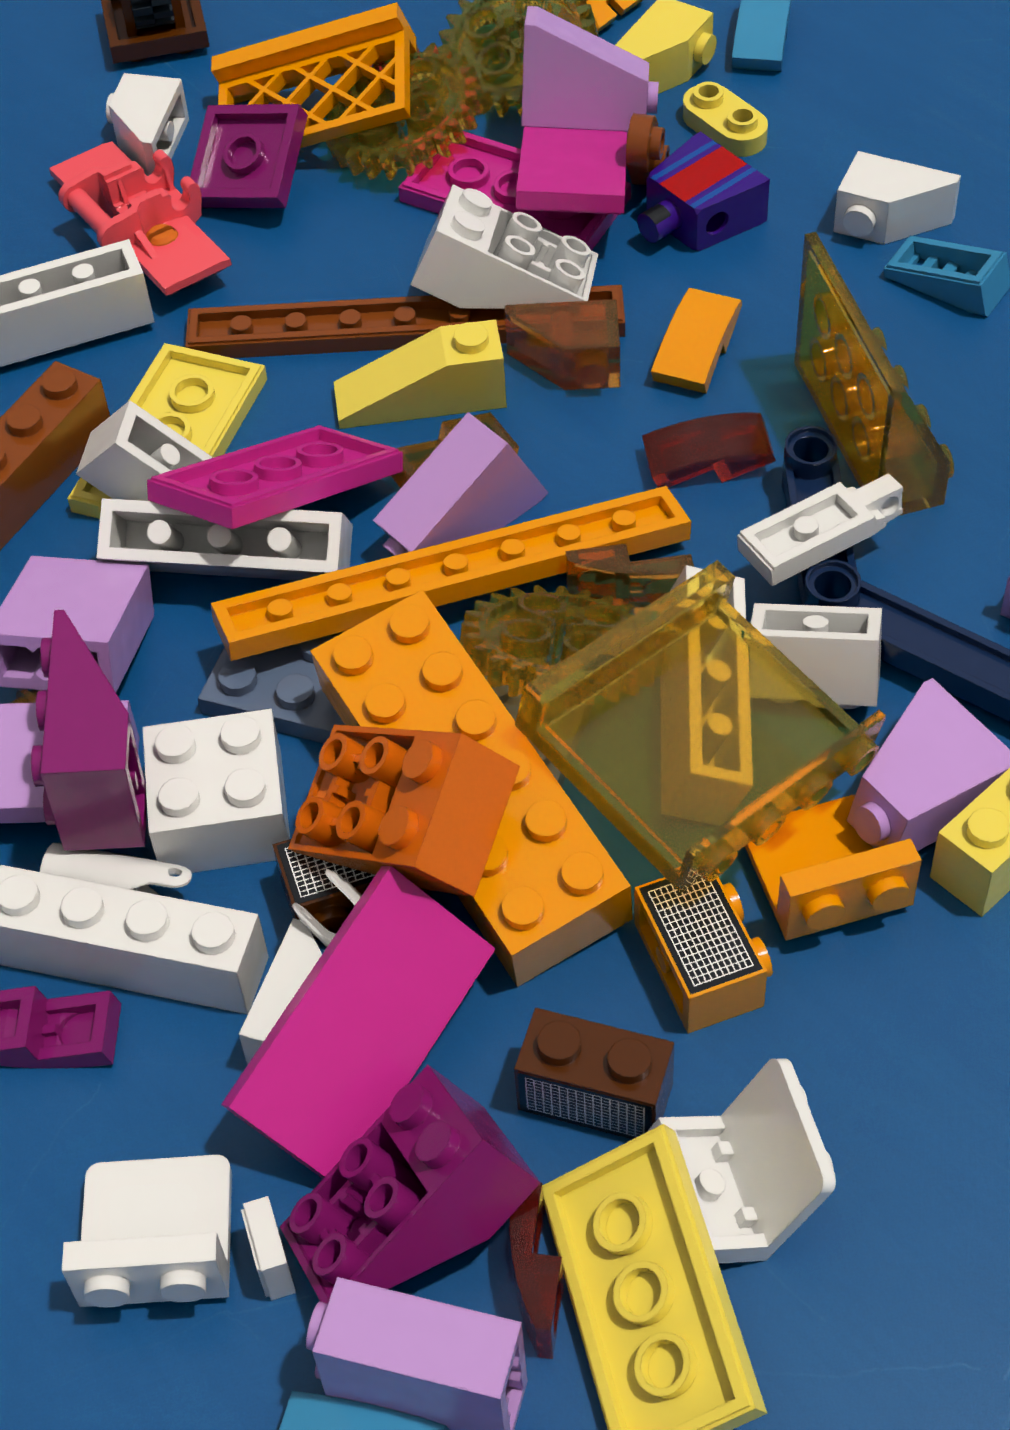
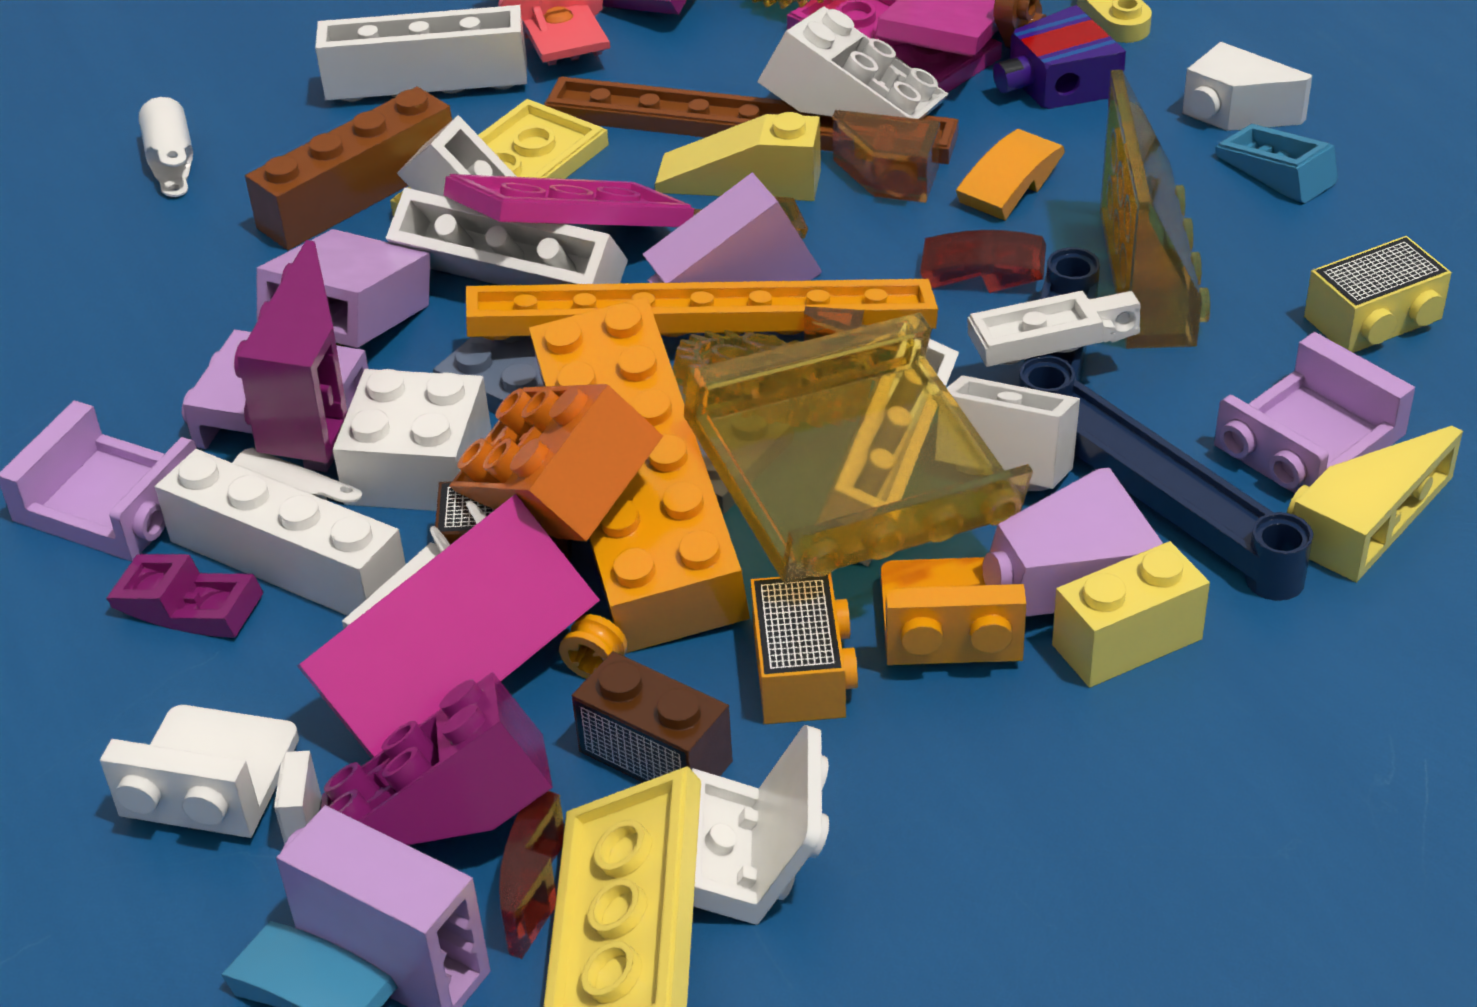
camera: 15 degrees right, 10 degrees down
none -> light orange bush [559,614,628,679]

